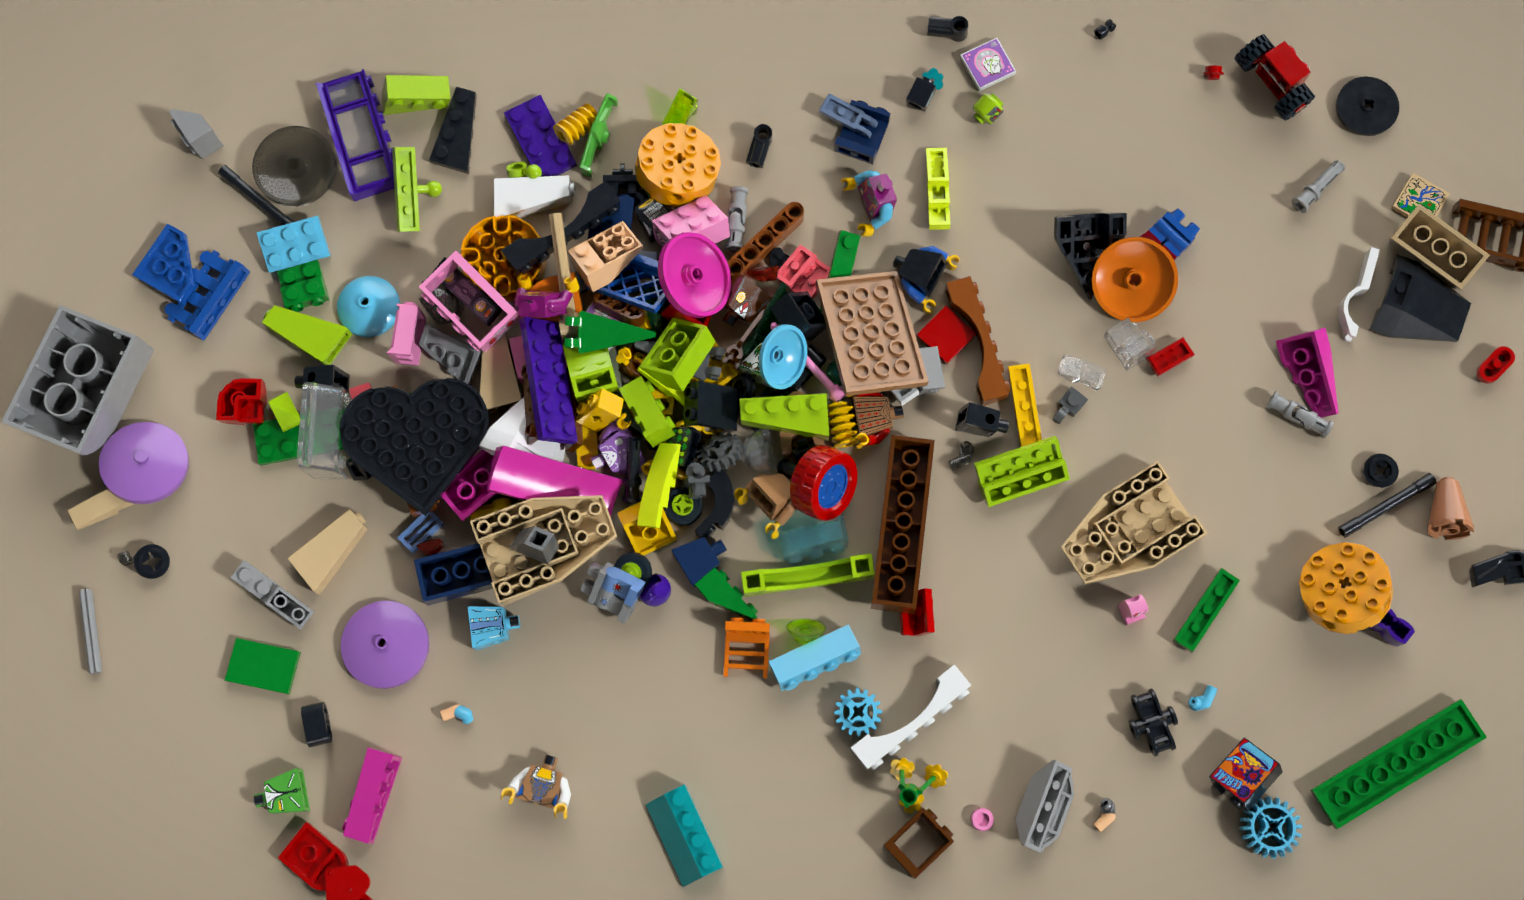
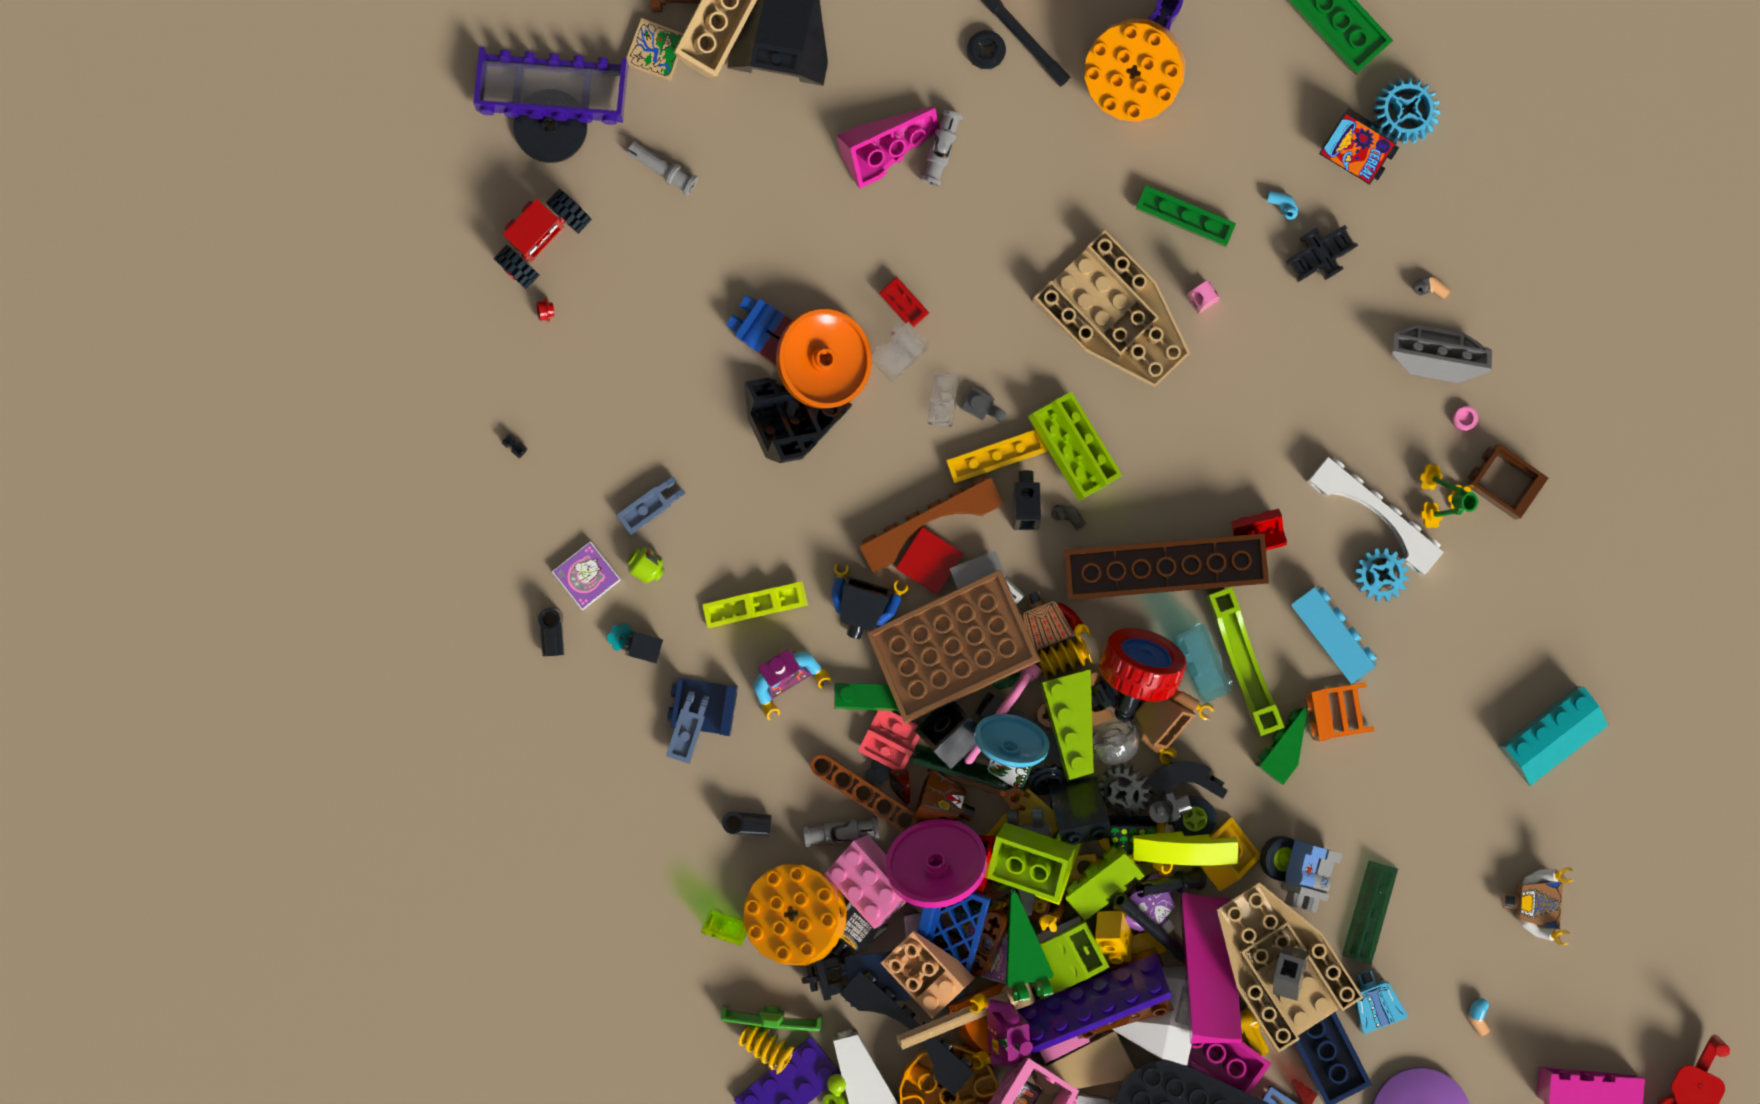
camera: 105 degrees left, 10 degrees up
dark purple hair [640,573,671,607] -> none
dark blue torso [672,537,727,588] -> none
clear neon green piece [786,619,826,644] -> none
white piece [1338,247,1380,343] -> none
none -> window [473,47,629,125]
none -> sand blue hinge [616,477,686,535]
none -> black piece [1114,894,1184,964]
none -> clear green slope [1342,861,1398,965]

